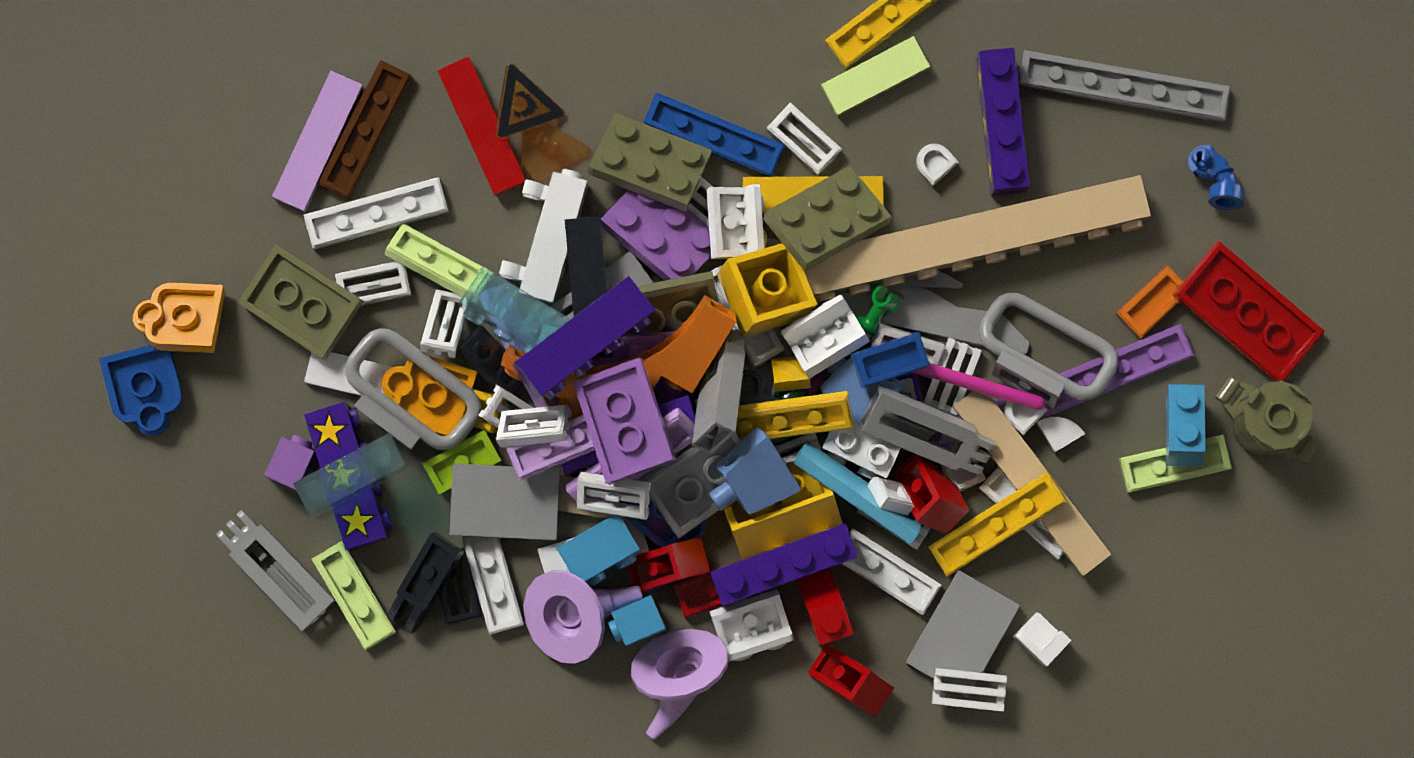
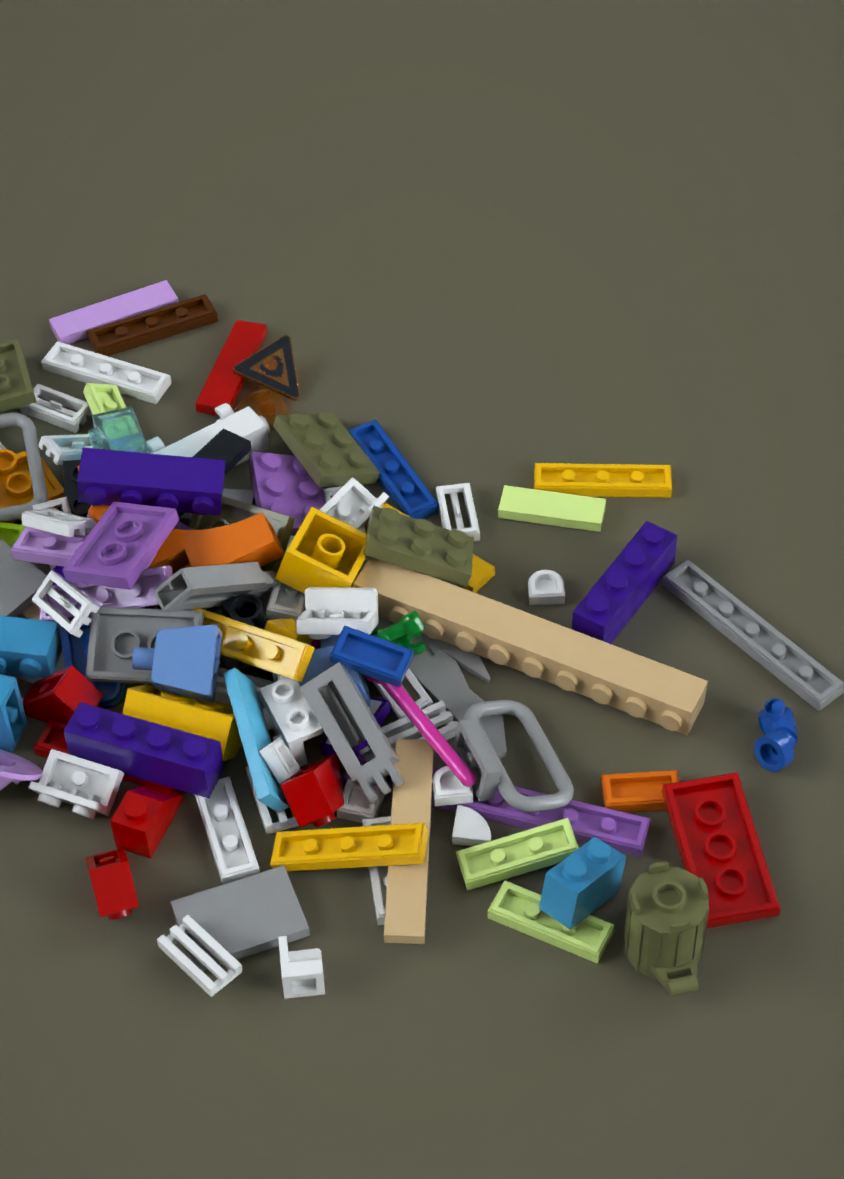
camera: 40 degrees right, 35 degrees down
none -> yellowish green tile [456,818,579,891]

